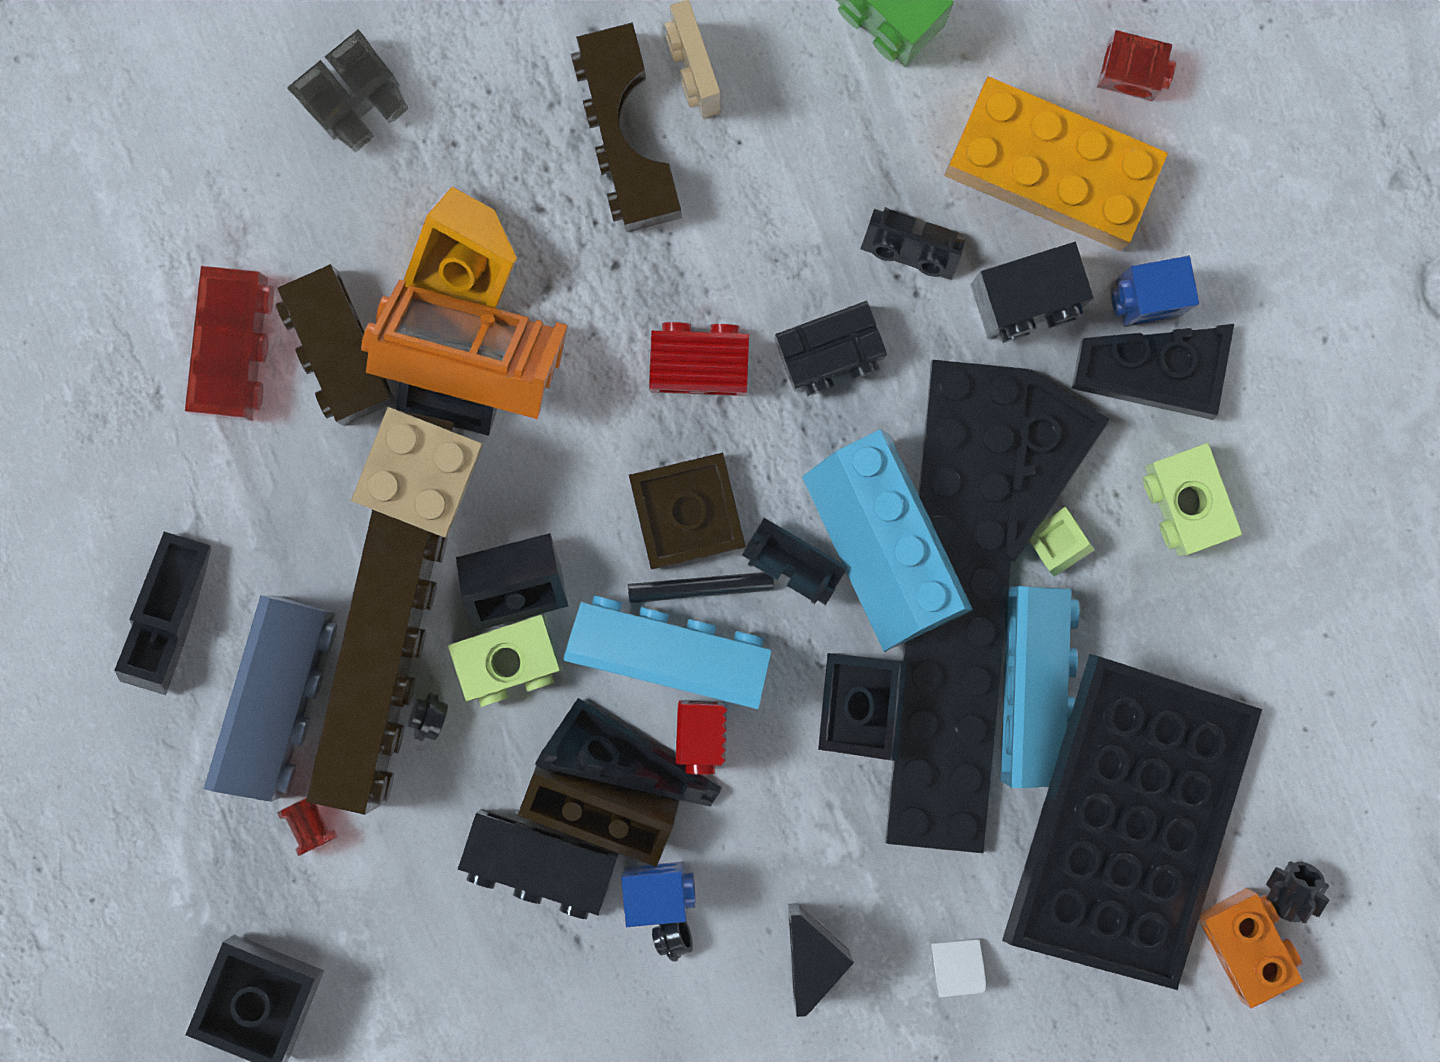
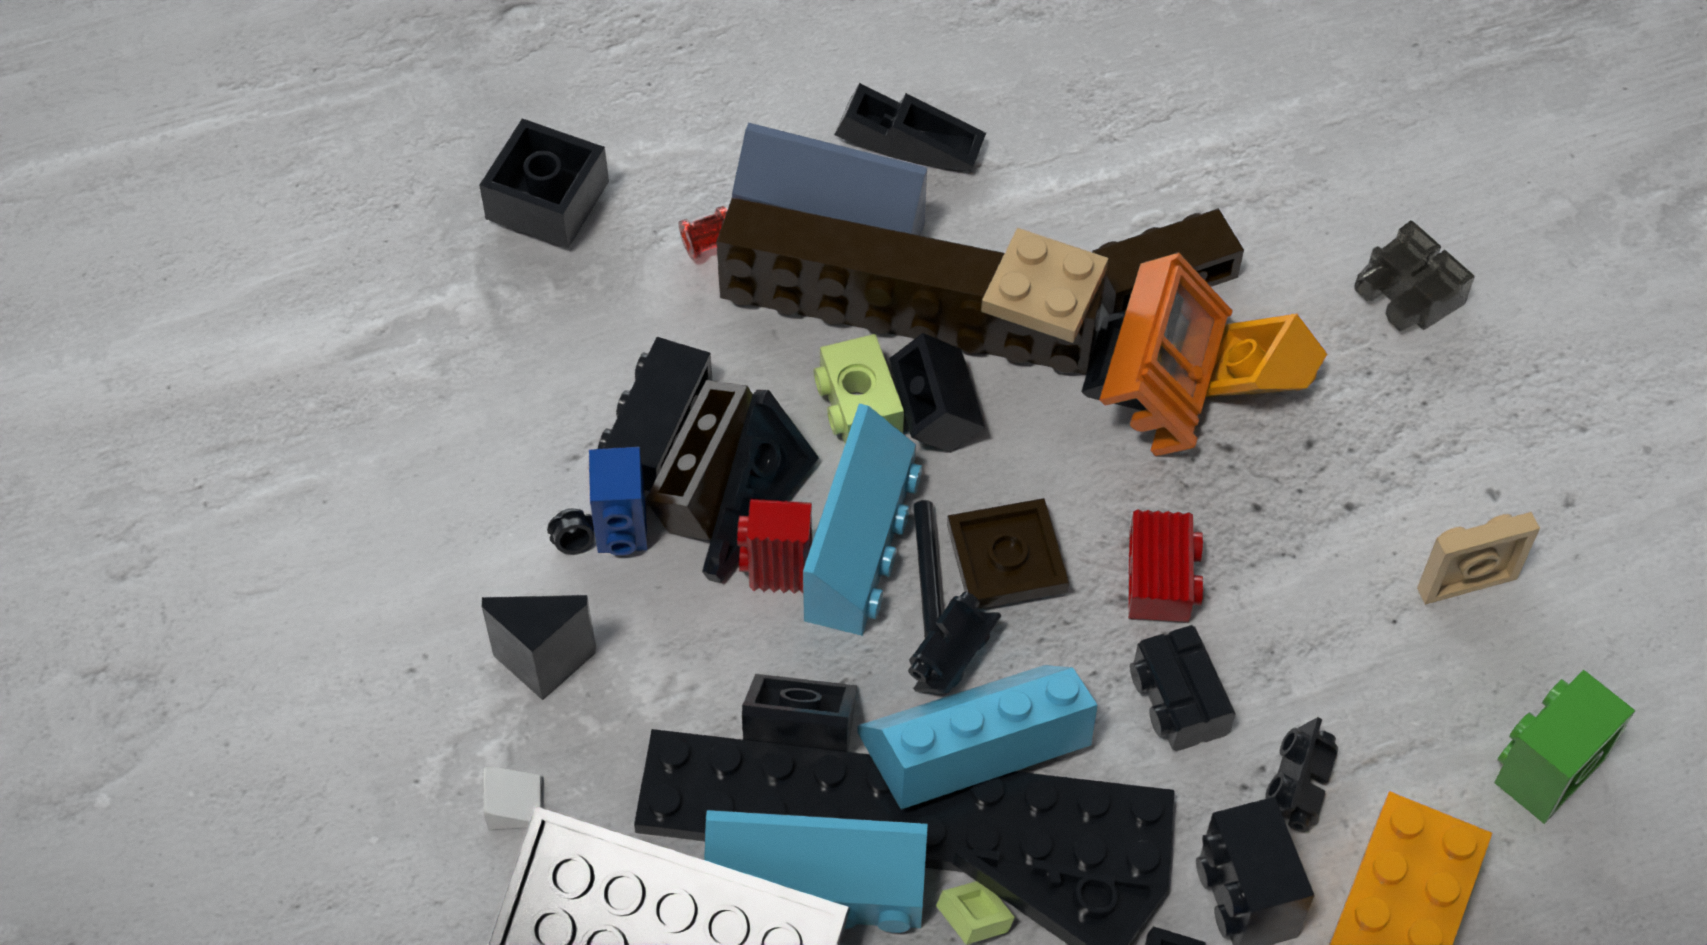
camera: 90 degrees right, 30 degrees down
clear red brick [185,266,274,421] -> none
black plate [408,693,448,741] -> none
dark brown arch [571,22,682,233] -> none

